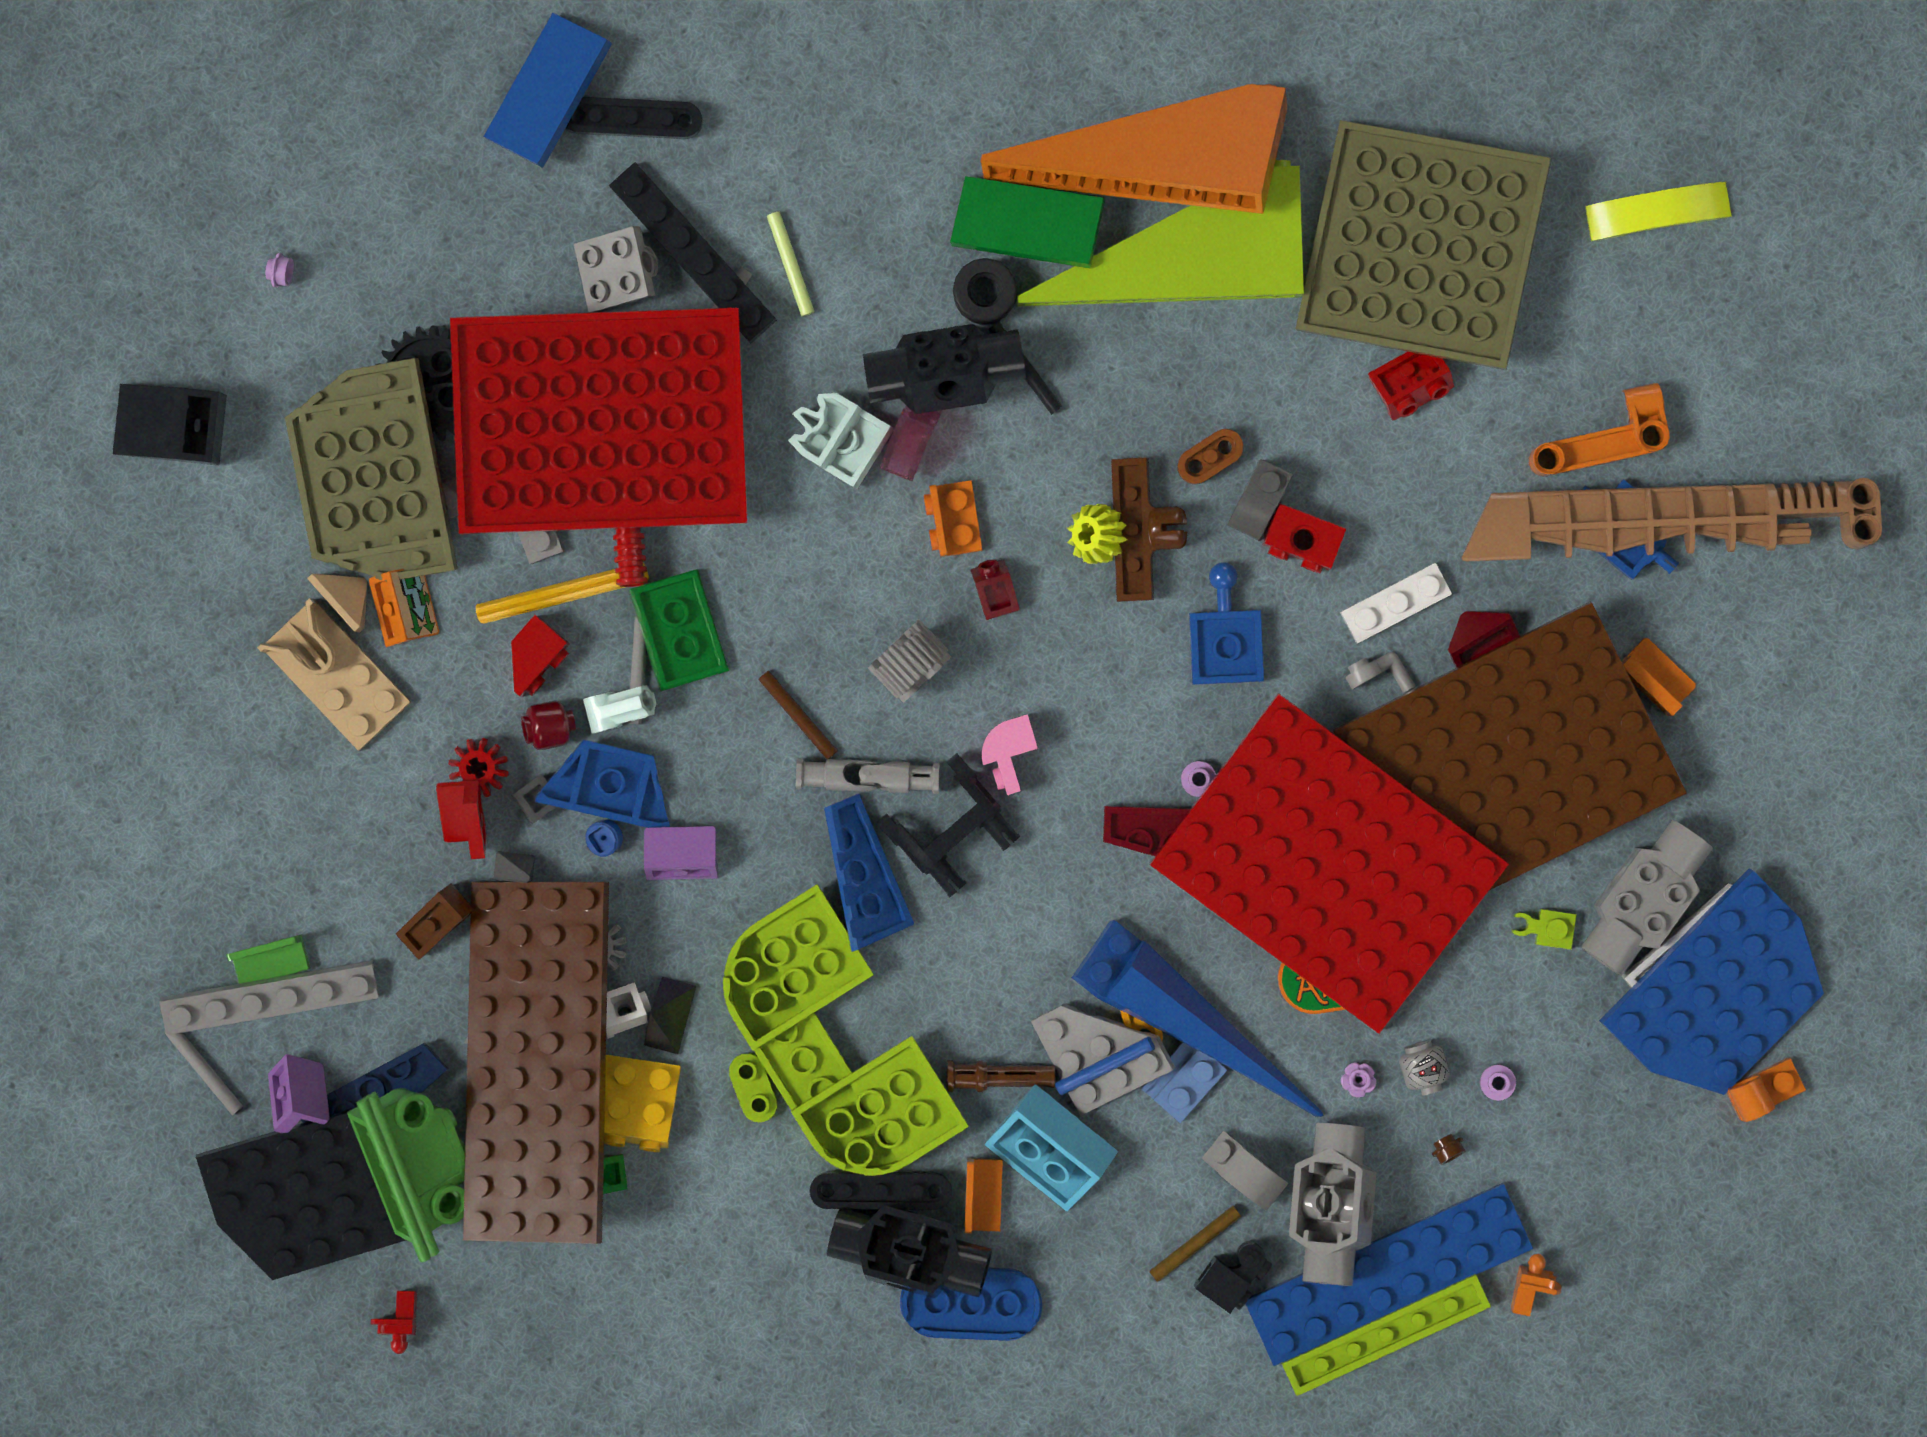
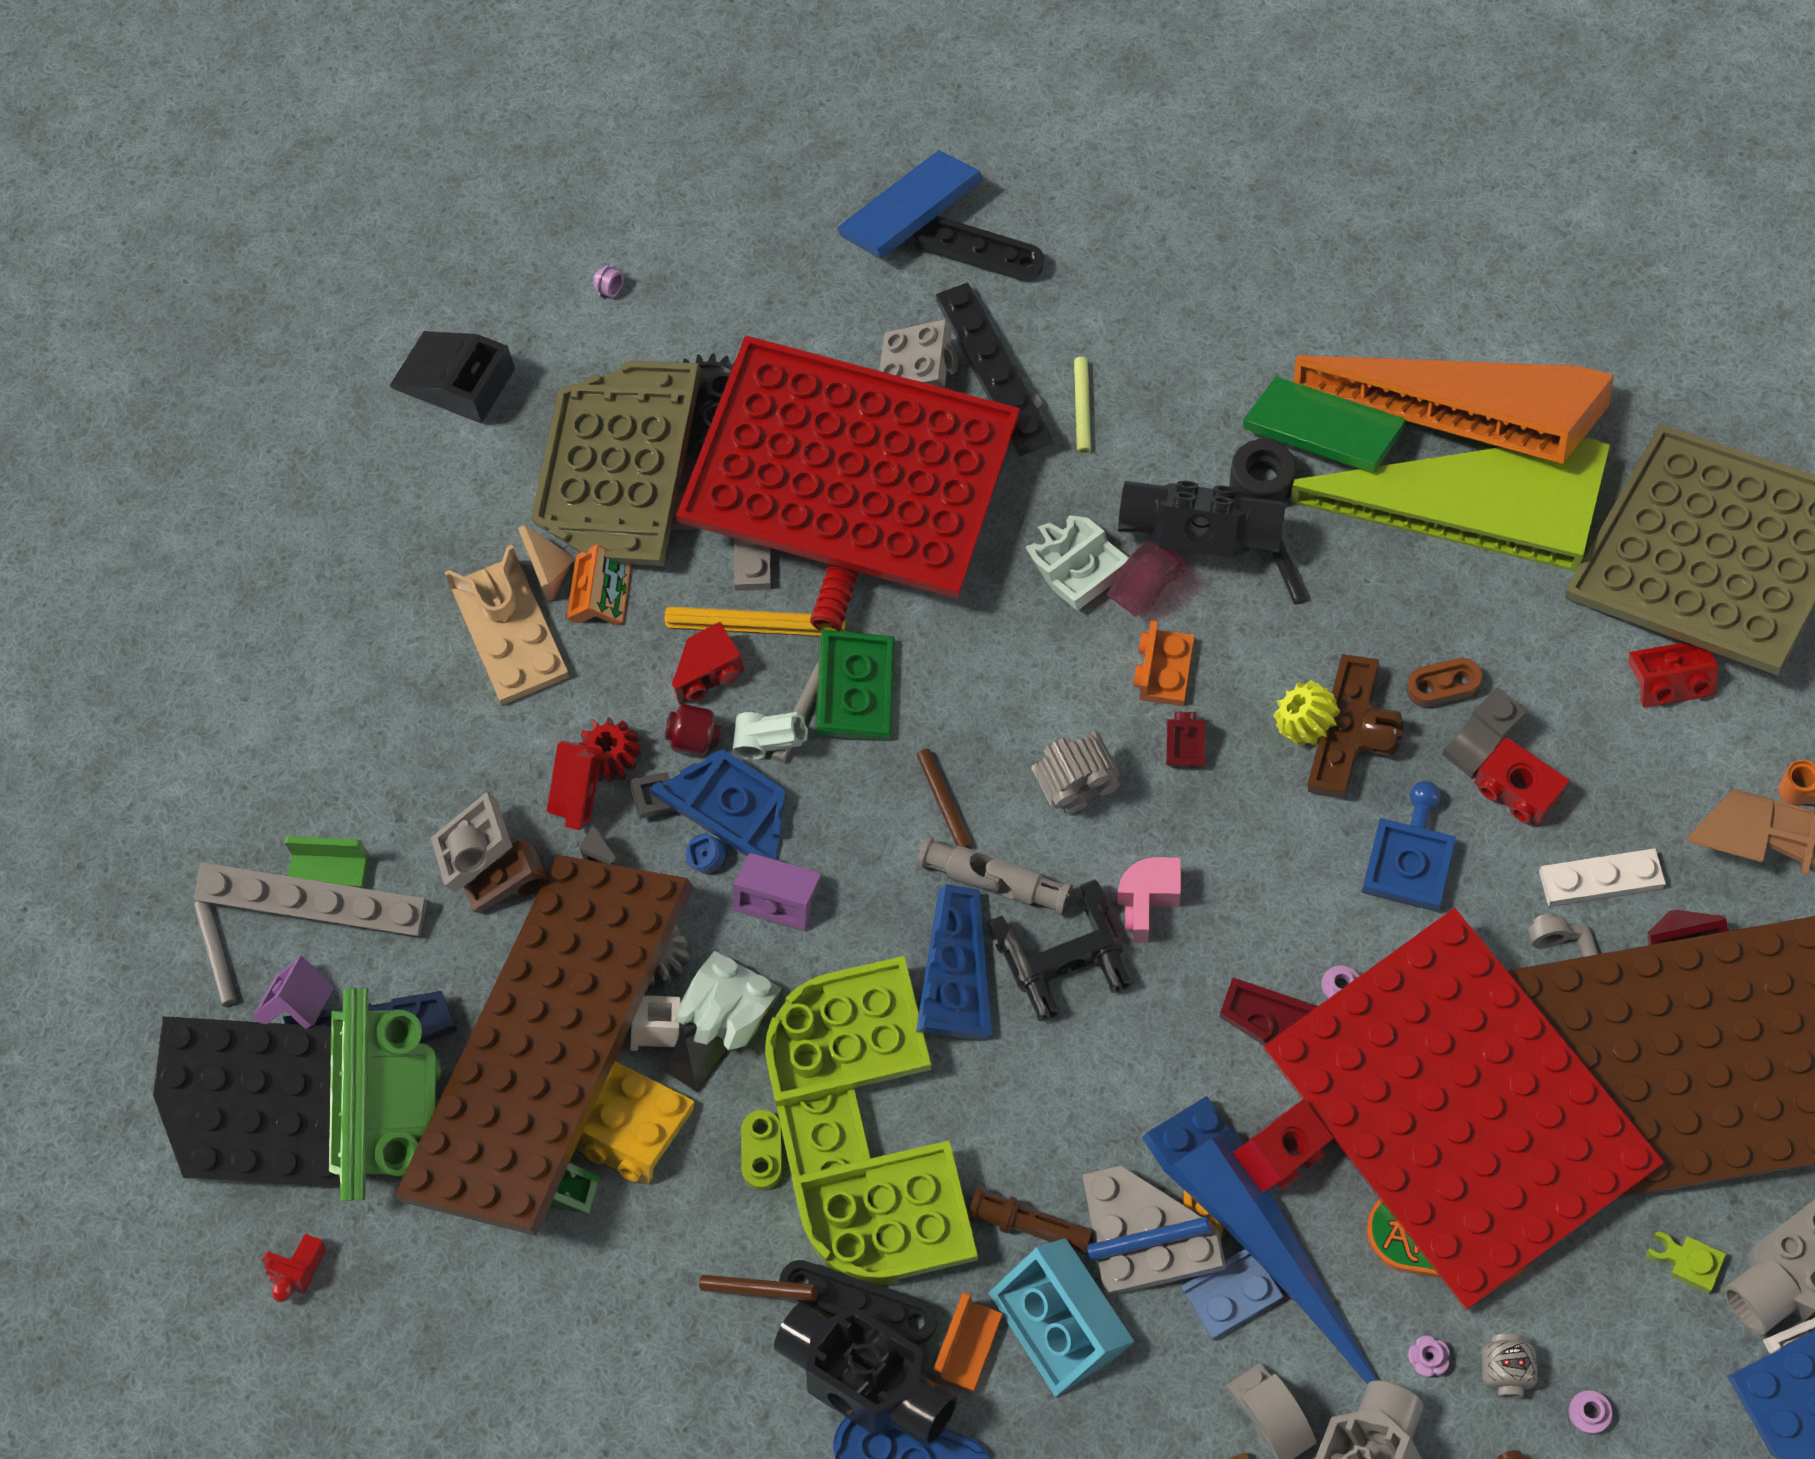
camera: 25 degrees right, 25 degrees down
none -> light grey plate [431,792,512,893]
none -> light aqua plate [675,951,782,1050]
none -> reddish brown bar [699,1274,818,1301]
none -> red brick [1233,1099,1334,1193]

